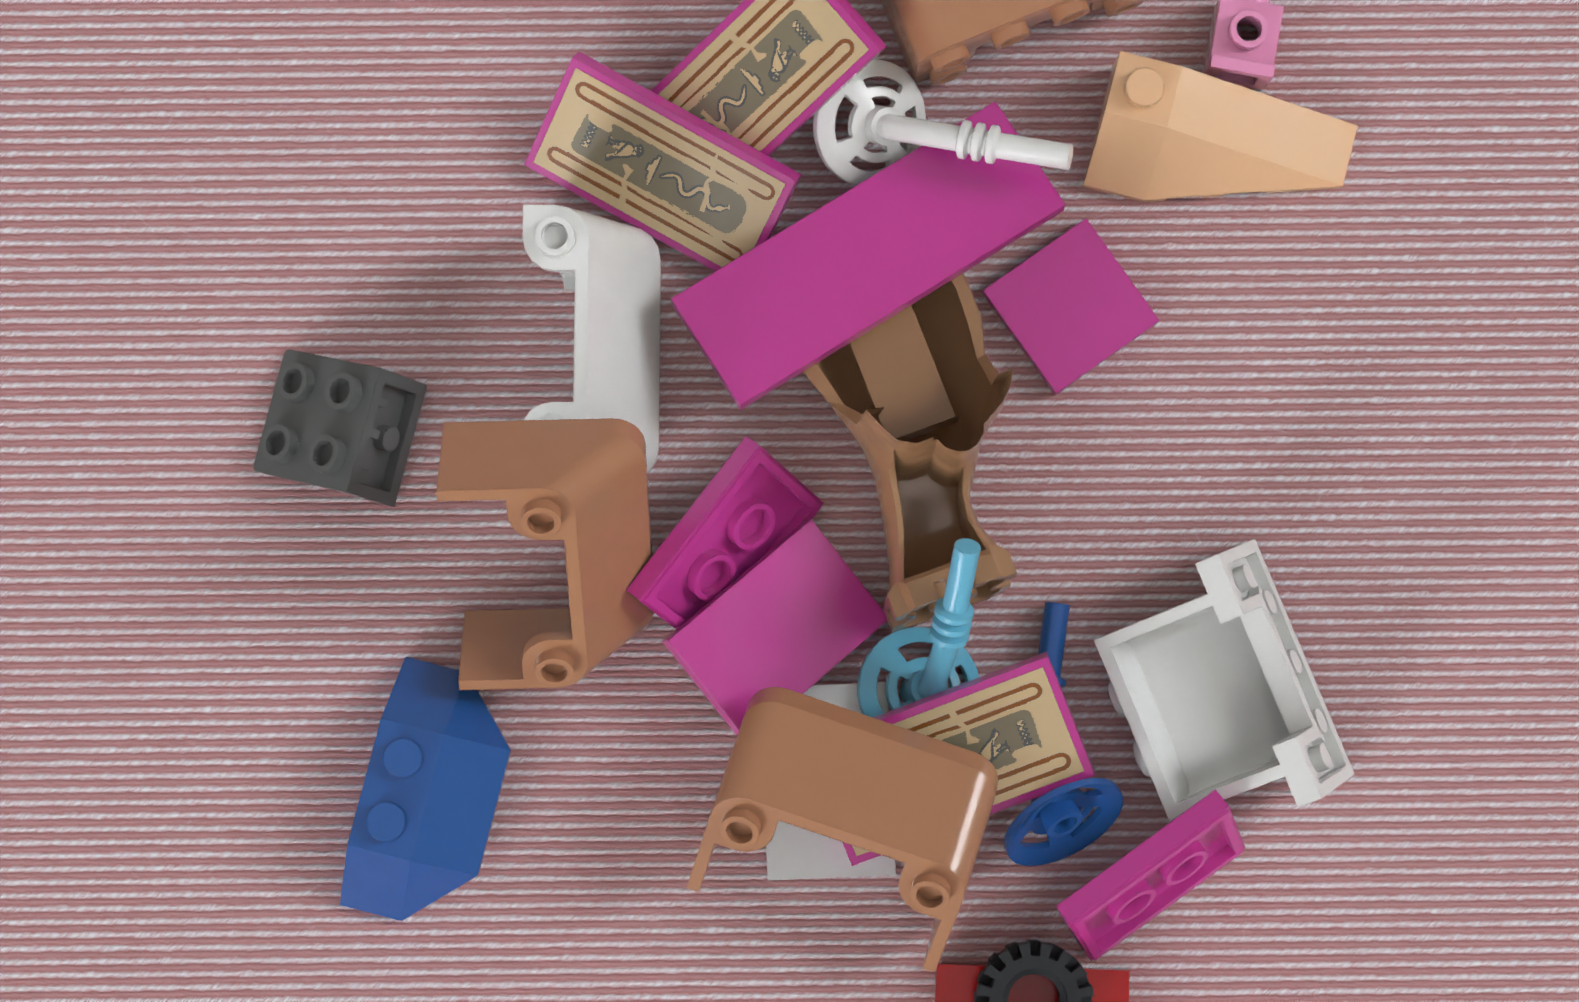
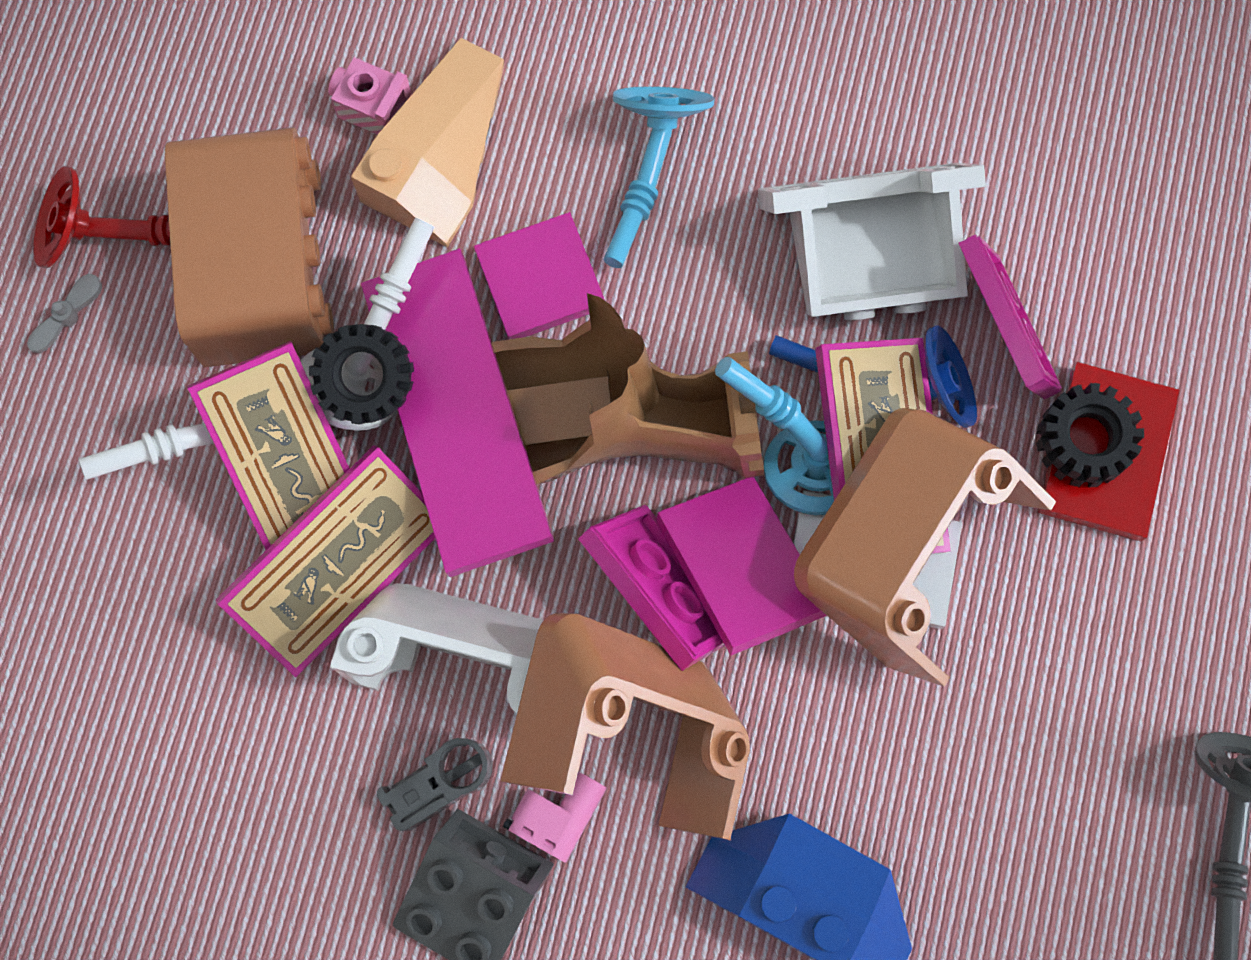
camera: 75 degrees left, 10 degrees down
none -> black tyre [309,324,414,424]
none -> dark grey piece [377,738,493,831]
none -> bright pink piece [502,772,607,863]
none -> medium azure dish [603,87,715,268]

